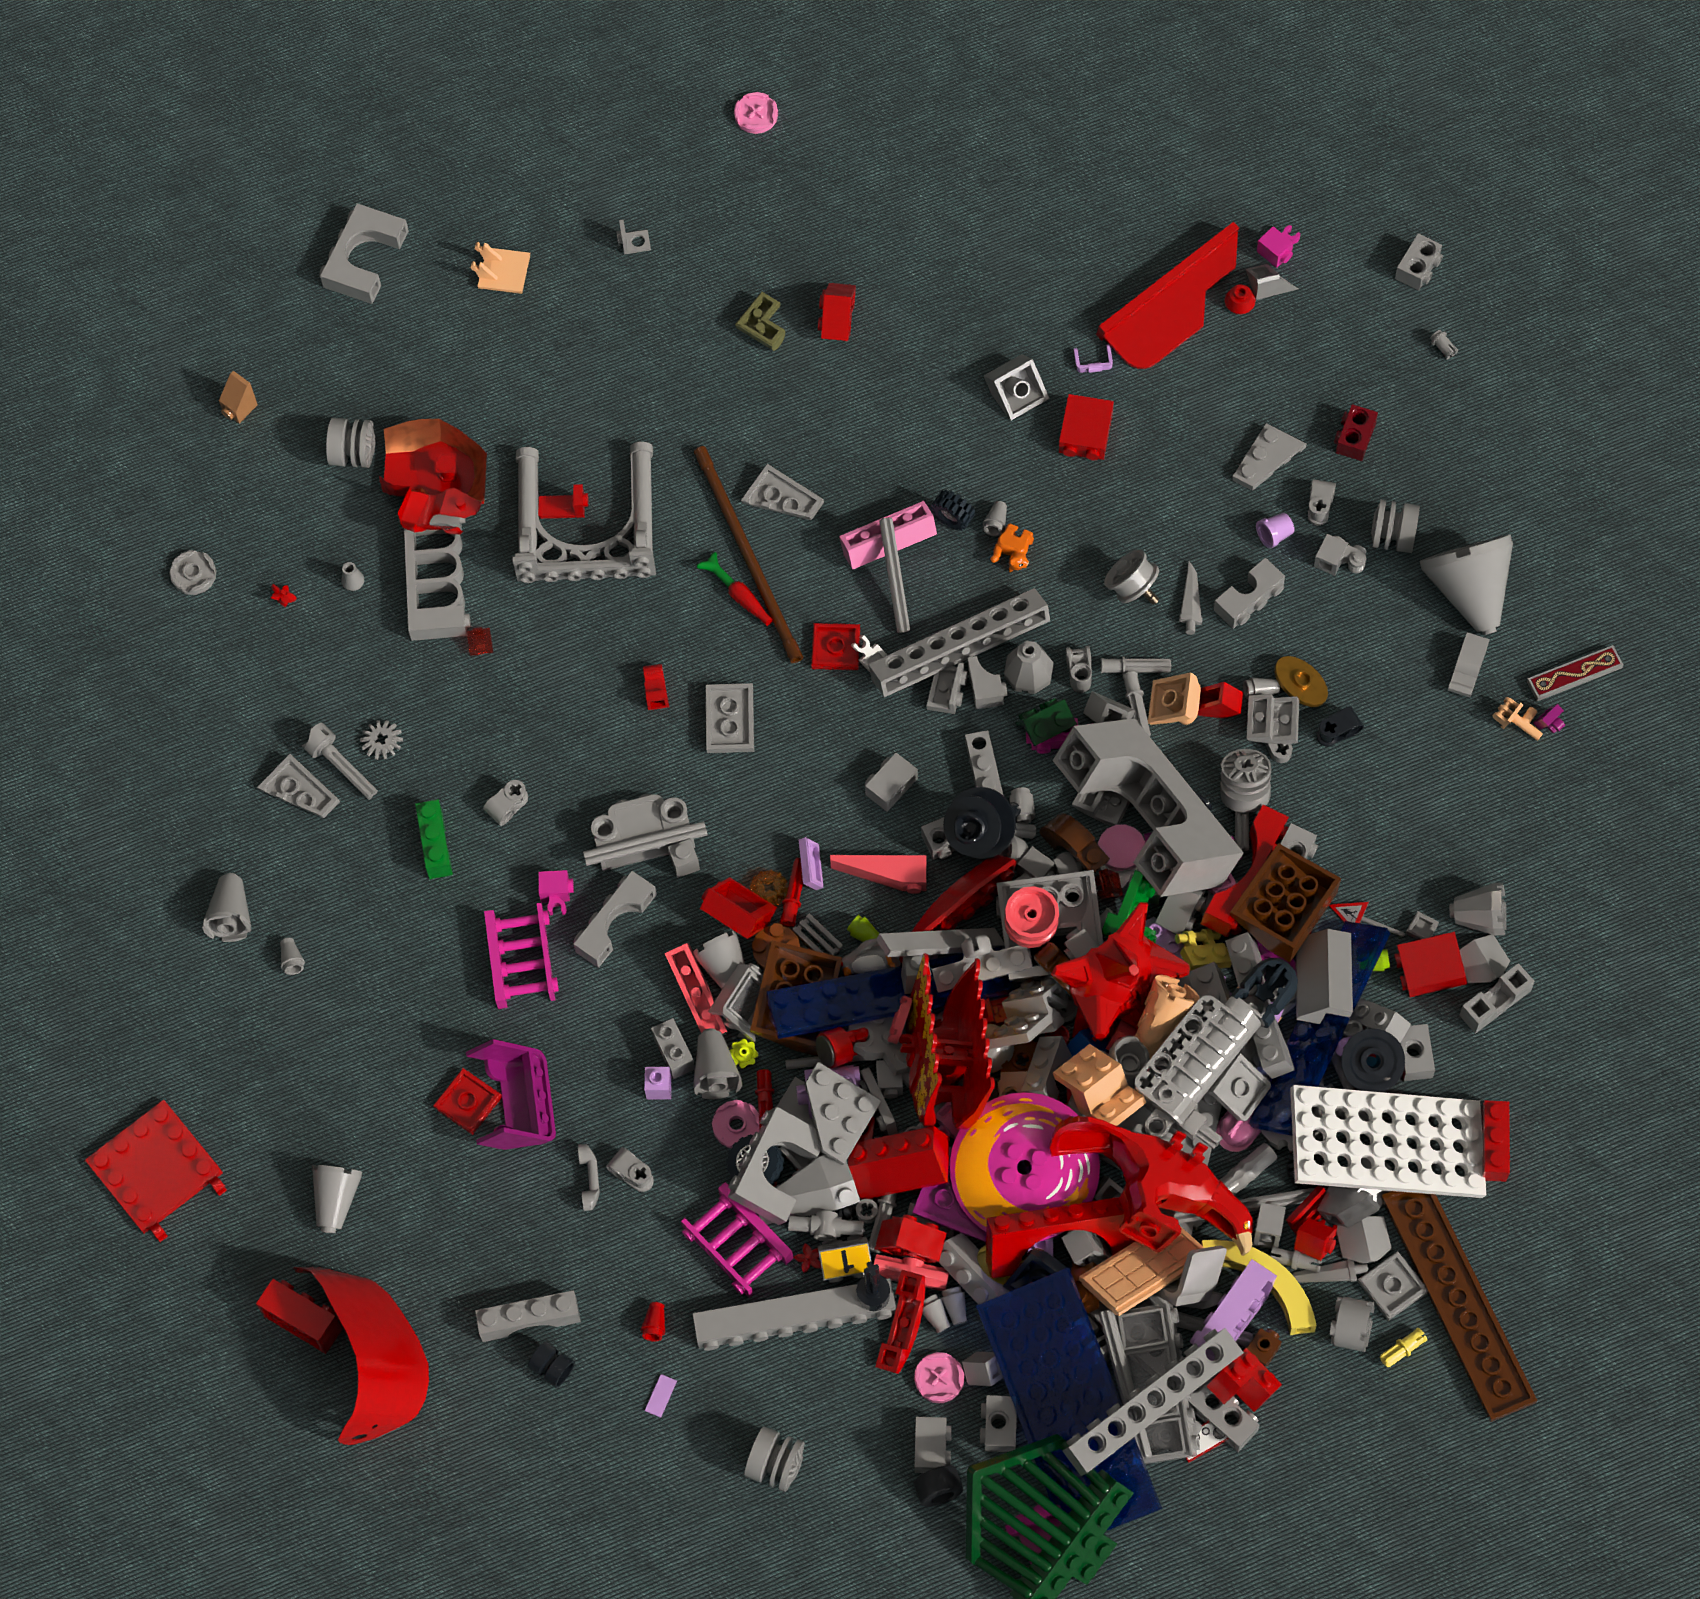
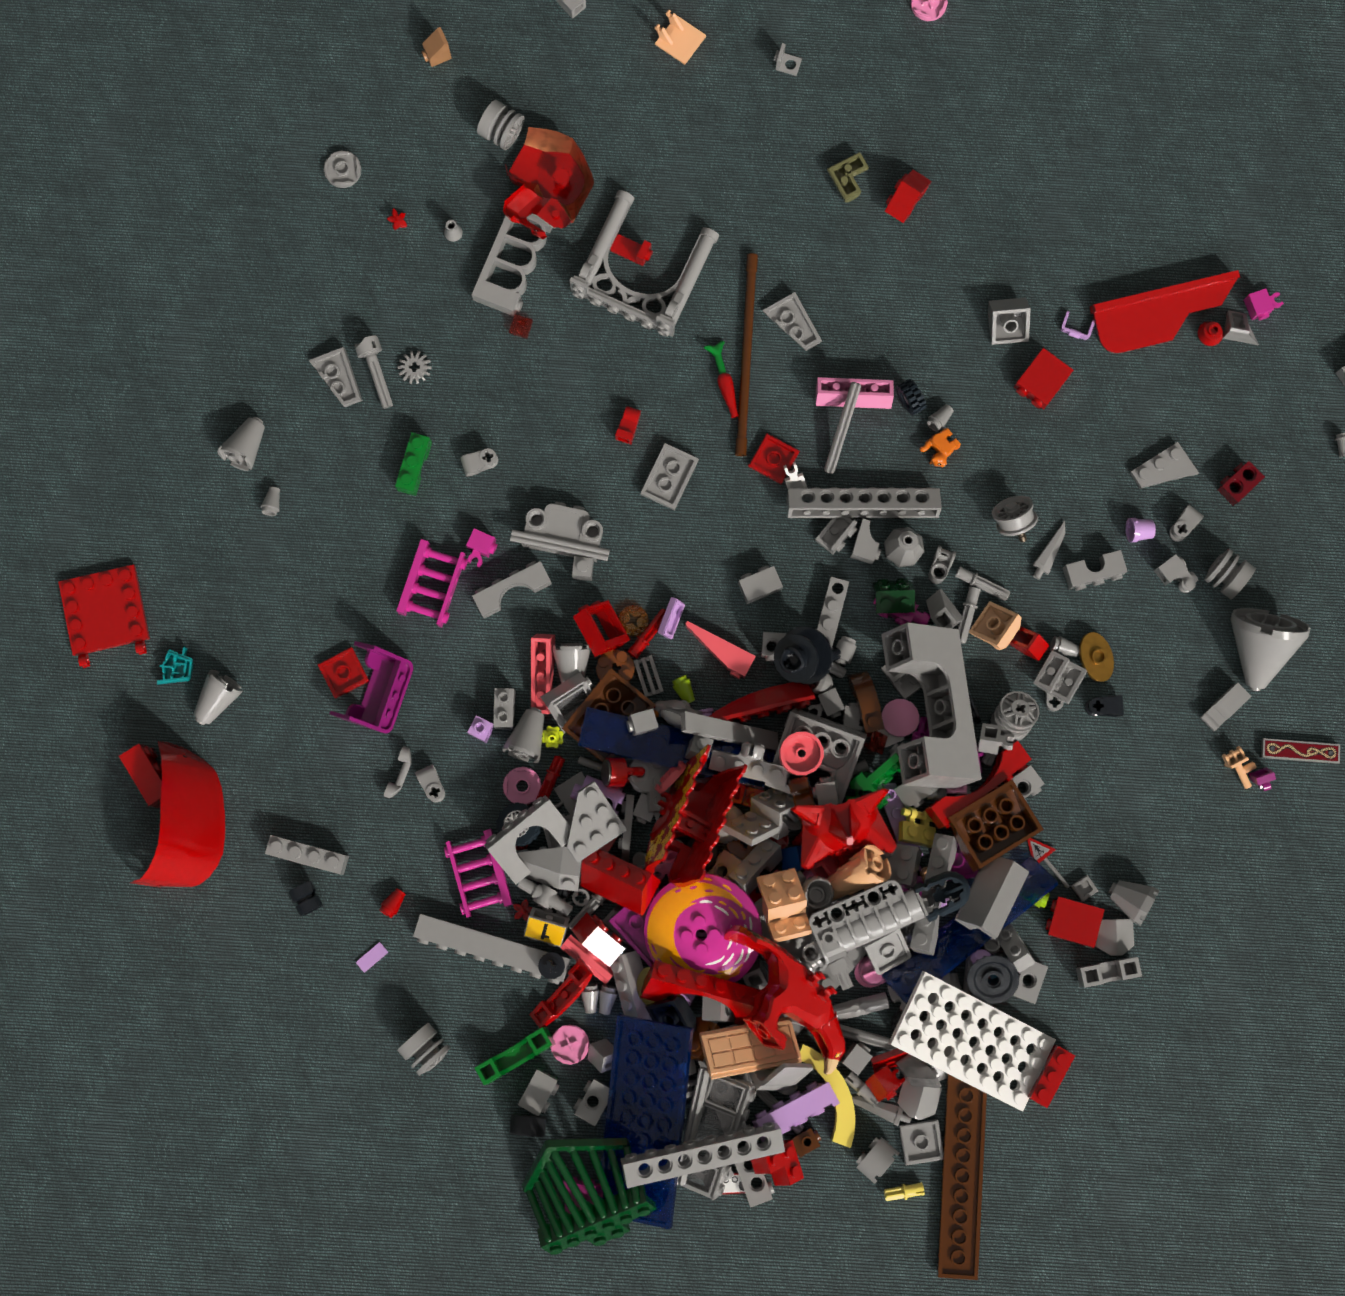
camera: 20 degrees right, 15 degrees up
none -> teal piece [157,647,193,685]
none -> green arch [475,1027,556,1085]
none -> light grey brick [626,709,658,736]
none -> light grey brick [978,723,1014,755]

